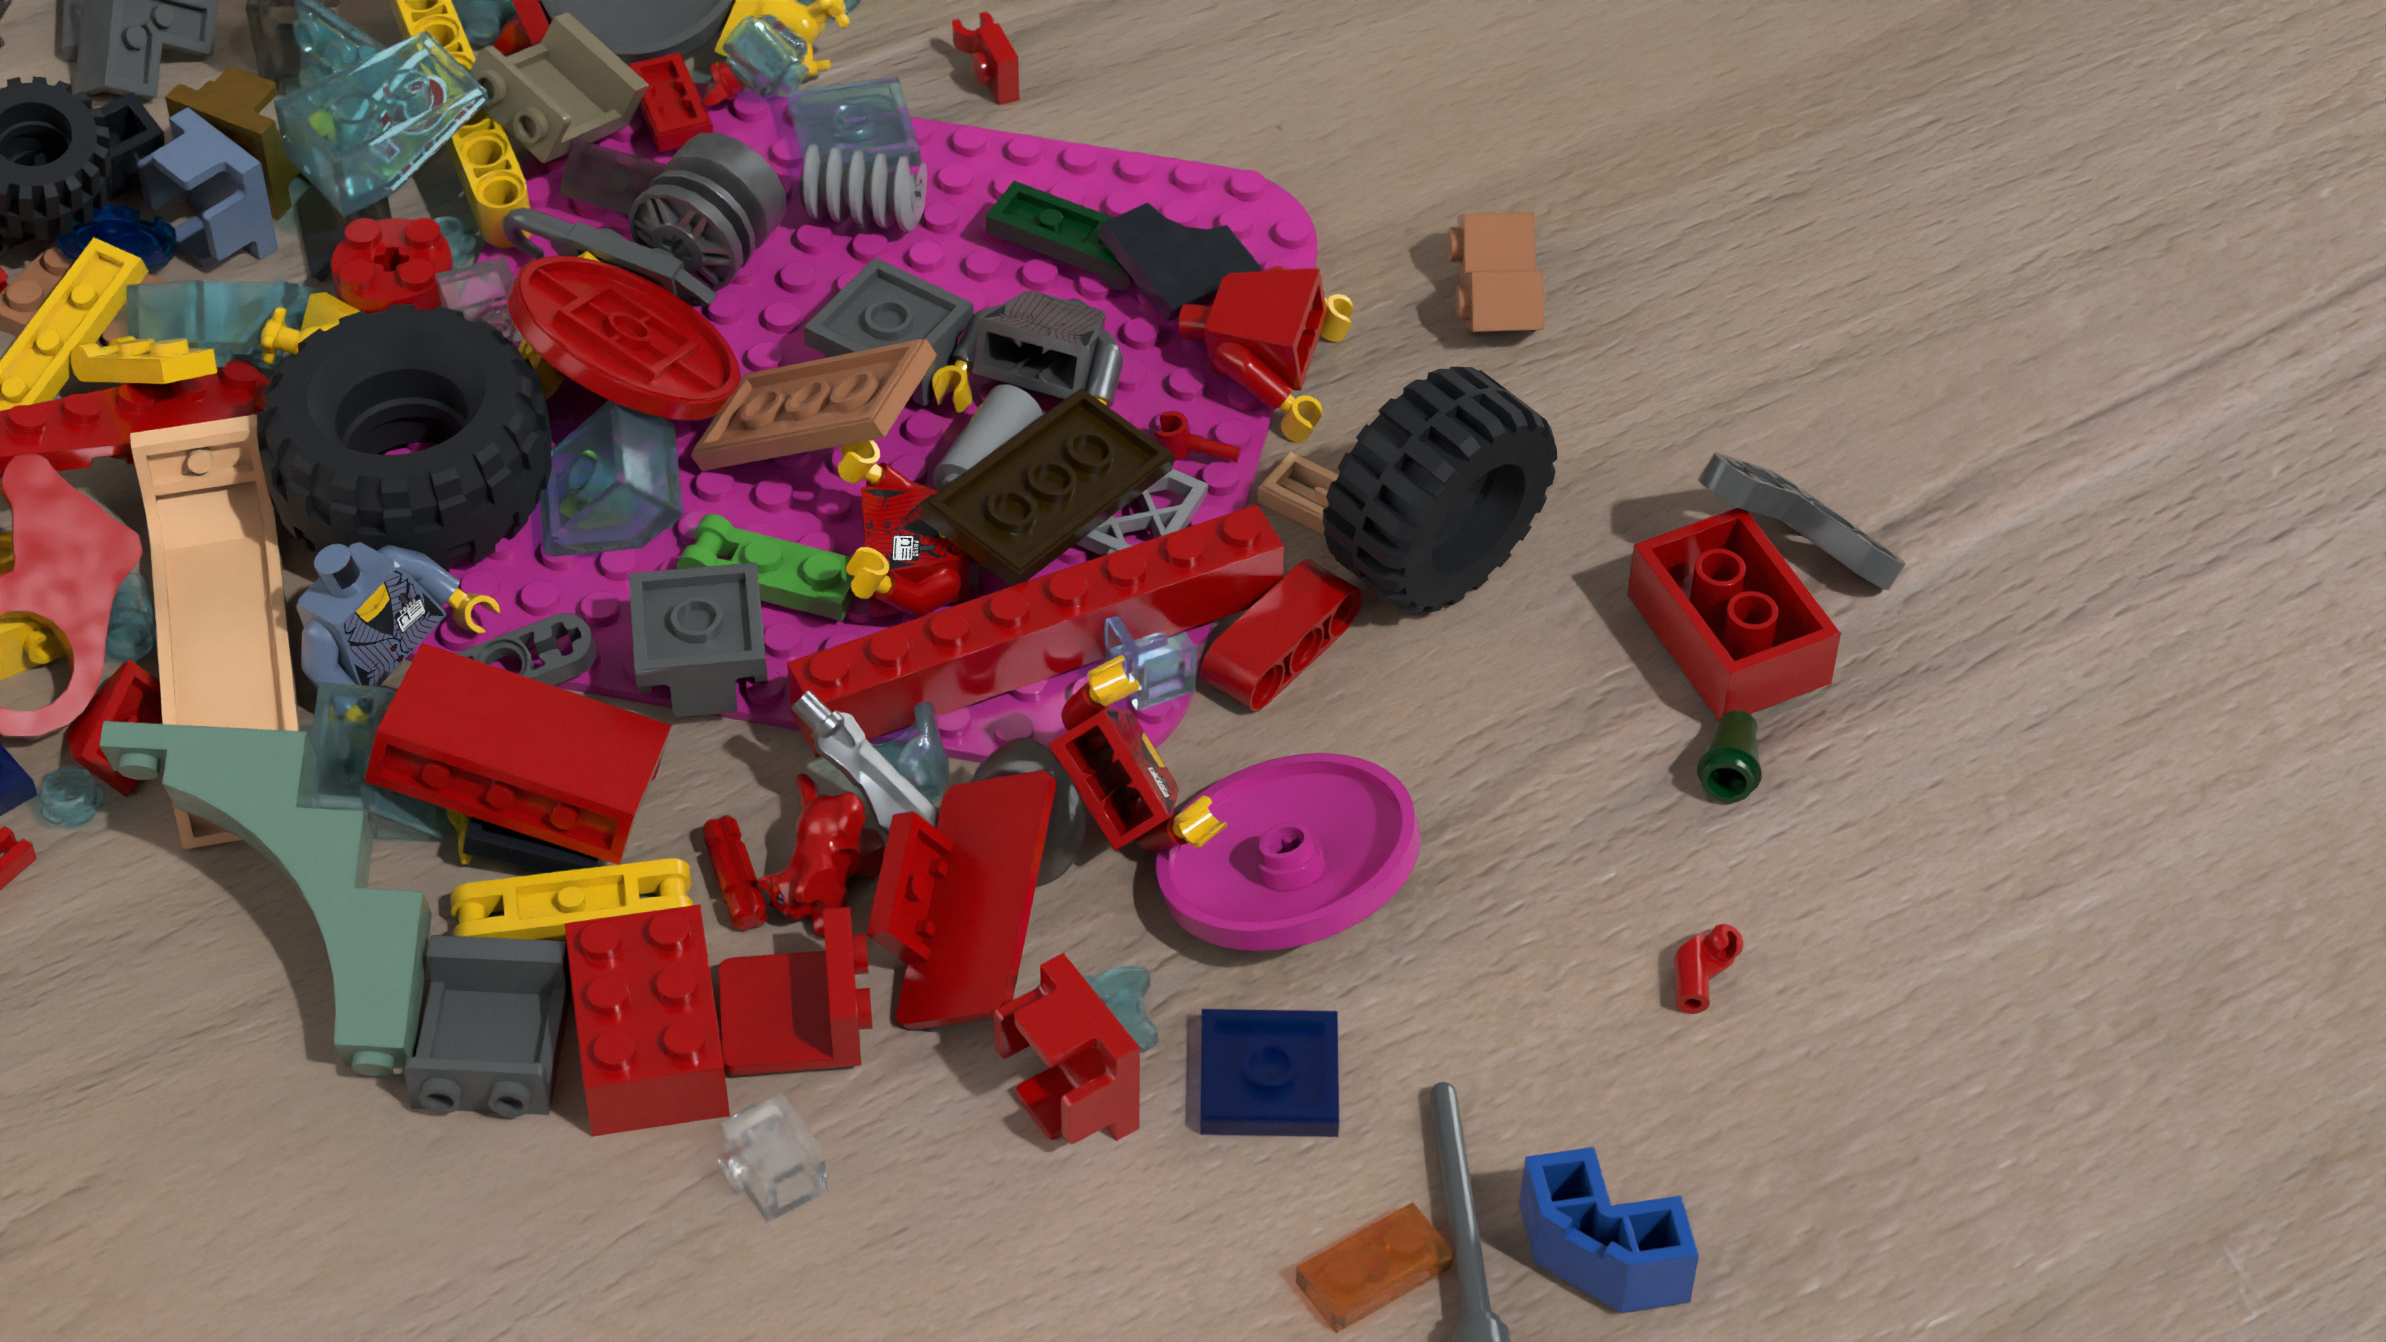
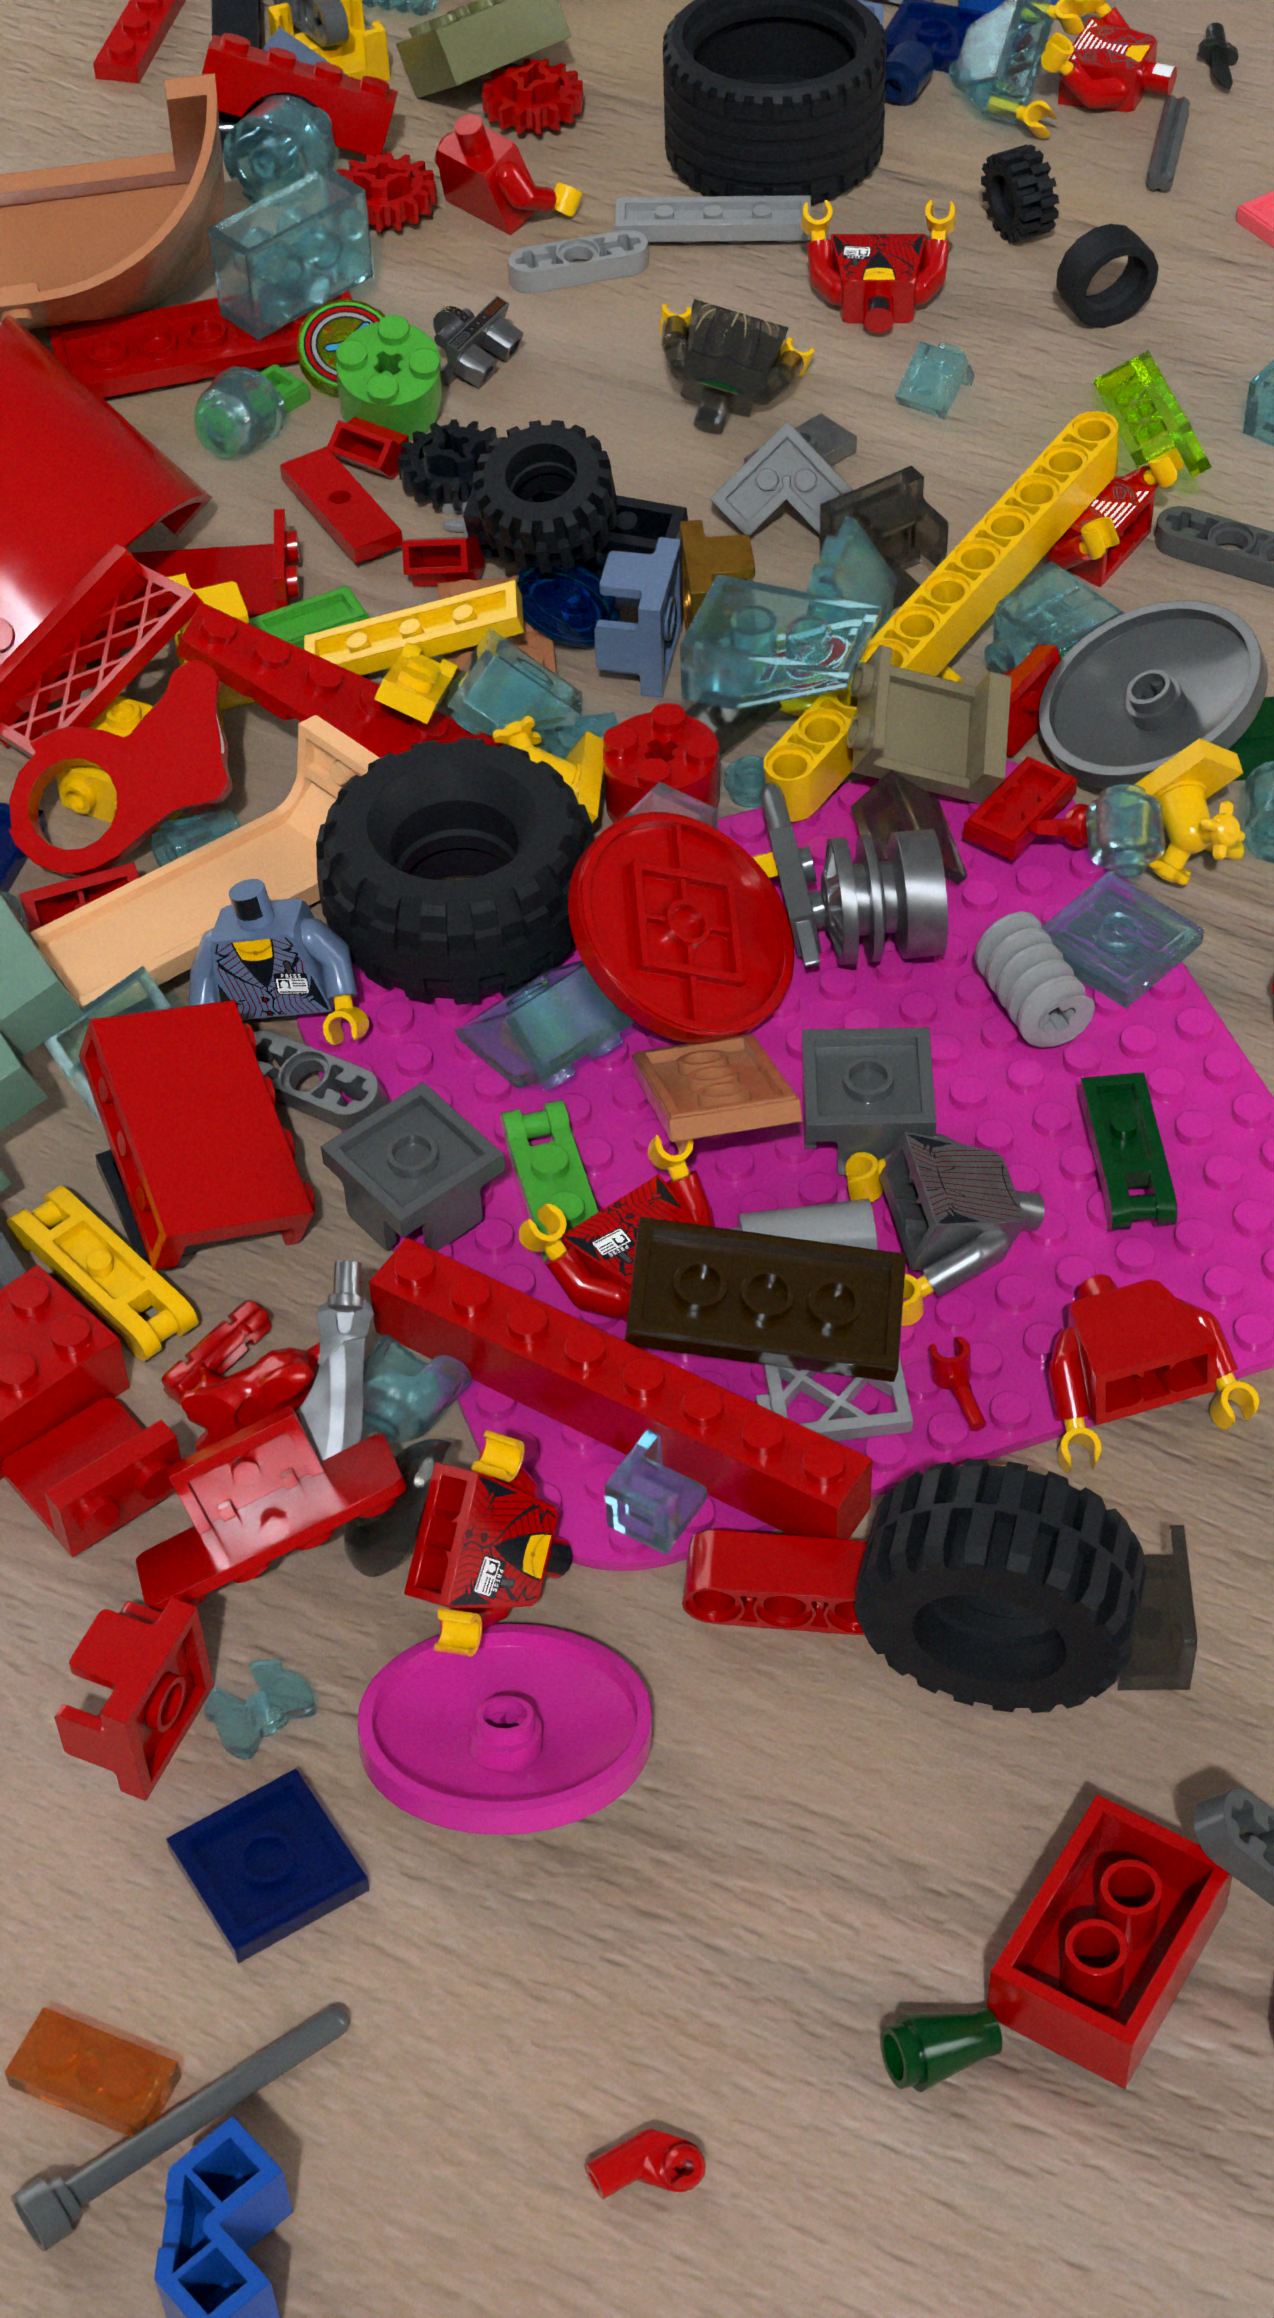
camera: 60 degrees right, 0 degrees up
black tile [1098,202,1262,322] -> none

